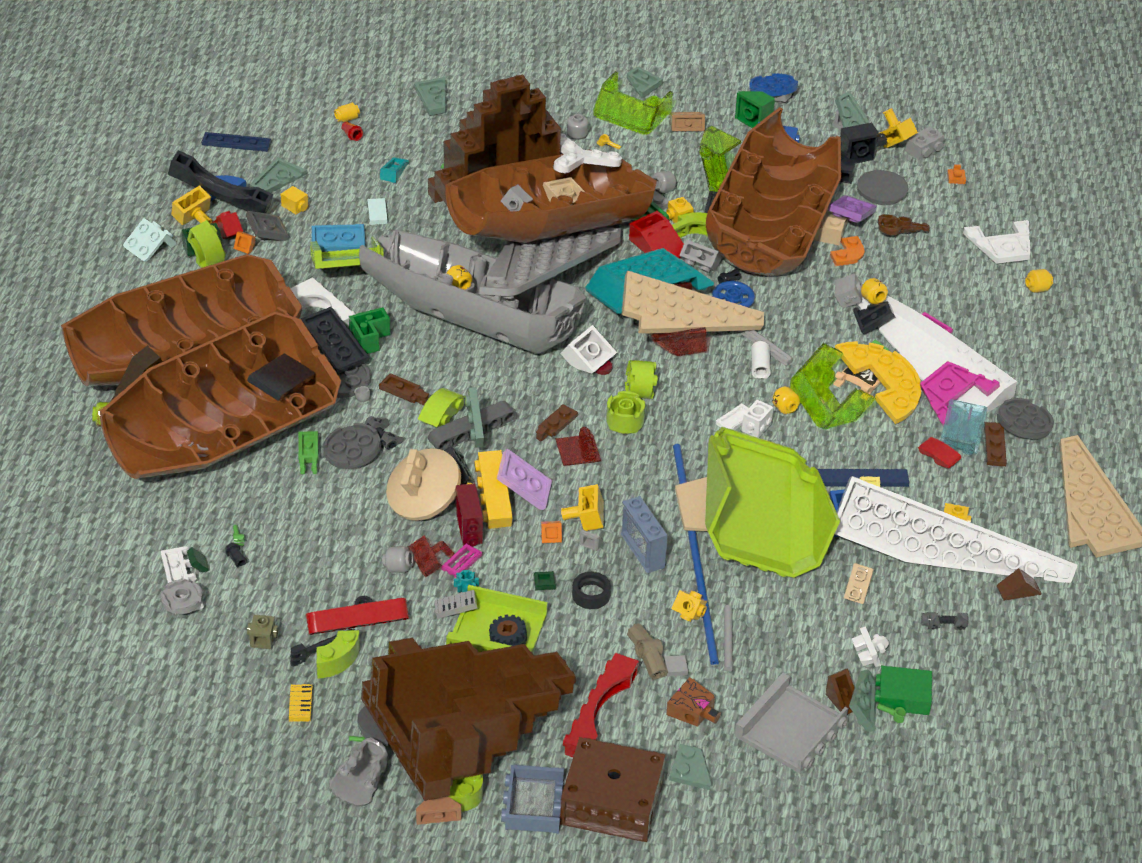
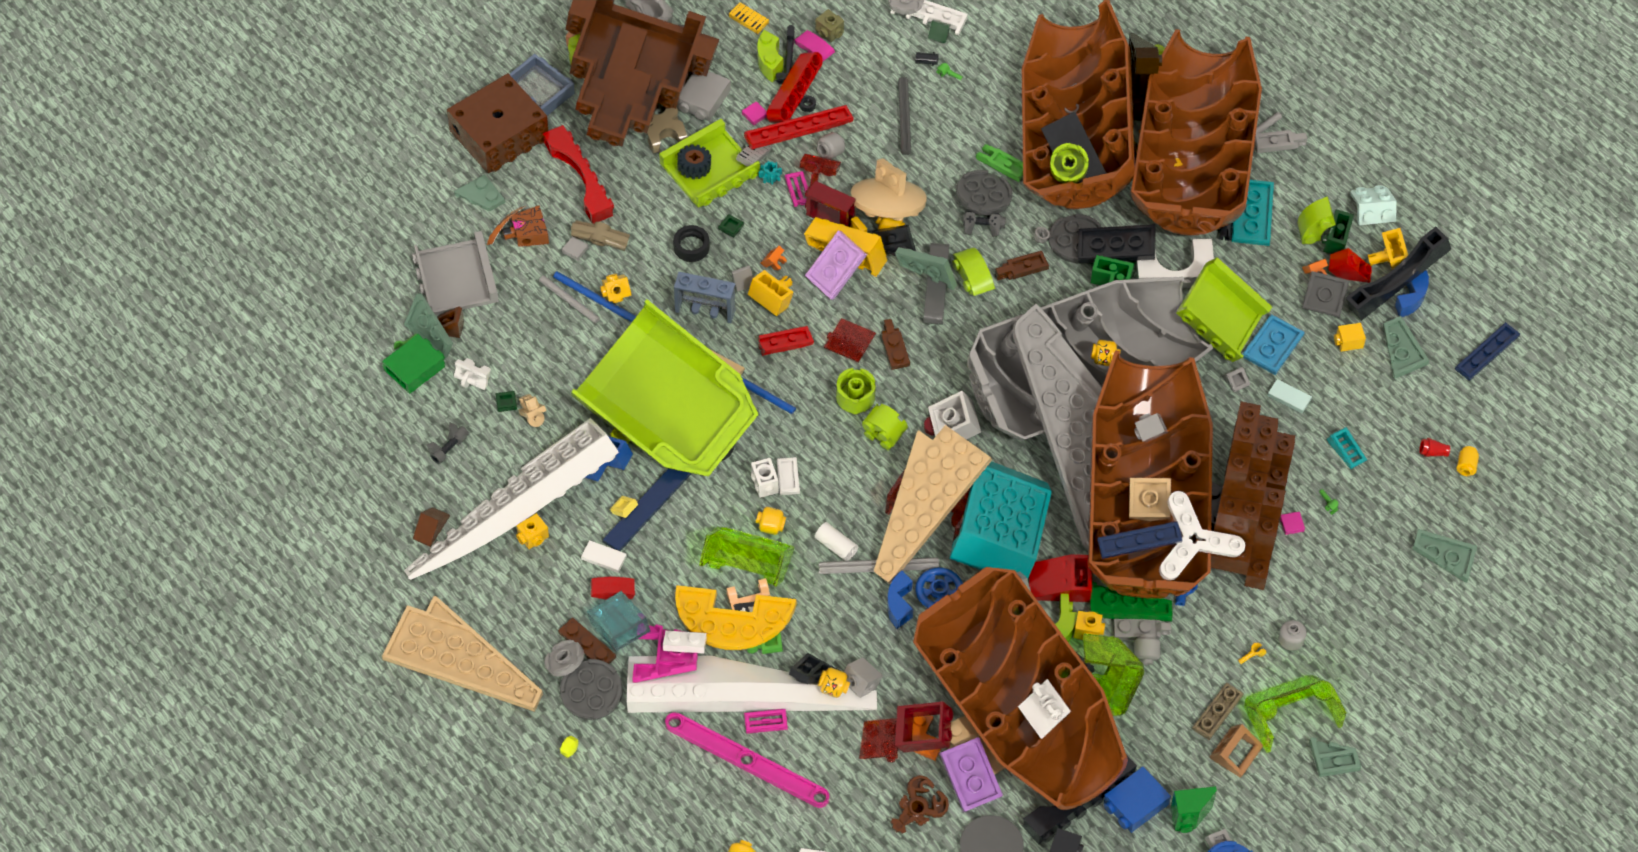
camera: 130 degrees right, 15 degrees up
none -> orange sticker [487,206,526,245]
none -> dark green tile [495,391,517,412]
none -> light grey tile [544,640,584,677]
none -> neon yellow tile [560,736,579,758]
none -> white tile [581,540,627,573]
none -> white plate [663,631,707,653]
none -> dark pink beam [665,712,829,808]
none -> dark pink tile [742,101,767,125]
none -> red tile [744,105,854,150]
none -> red hinge [758,326,814,356]
none -> dark pink slope [794,30,835,61]
none -> clear red hinge [859,718,898,763]
none -> blue brick [887,571,913,629]
none -> dark red window [895,701,953,752]
none -> dark grey axle [898,77,911,155]
none -> white hinge [1018,679,1071,739]
none -> lime brick [1050,143,1089,184]
none -> dark blue tile [1097,521,1183,559]
none -> dark tan tile [1192,682,1244,741]

